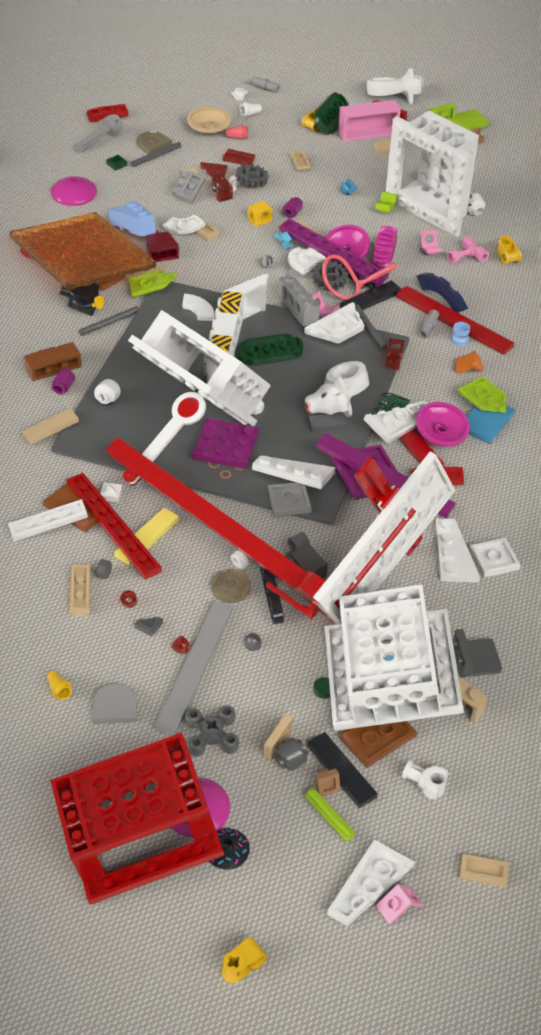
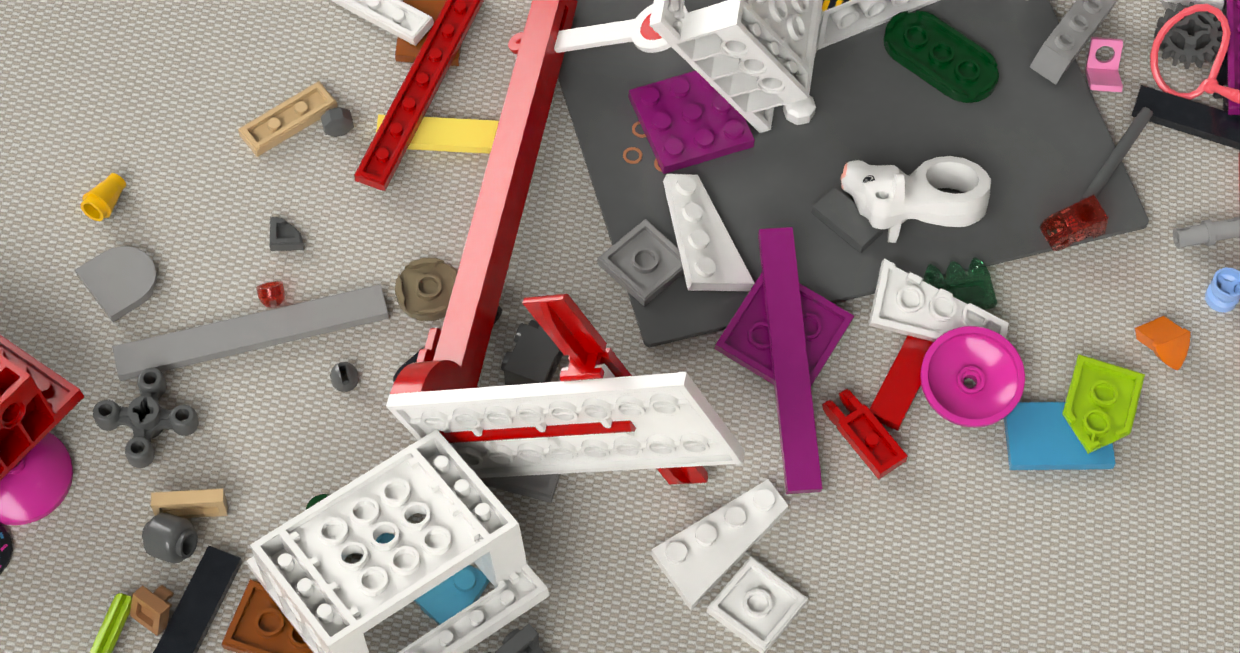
camera: 55 degrees right, 15 degrees up
white tile [101,482,122,502] -> none
clear red hinge [120,590,138,608] -> none
white wing [304,302,364,344] -> none

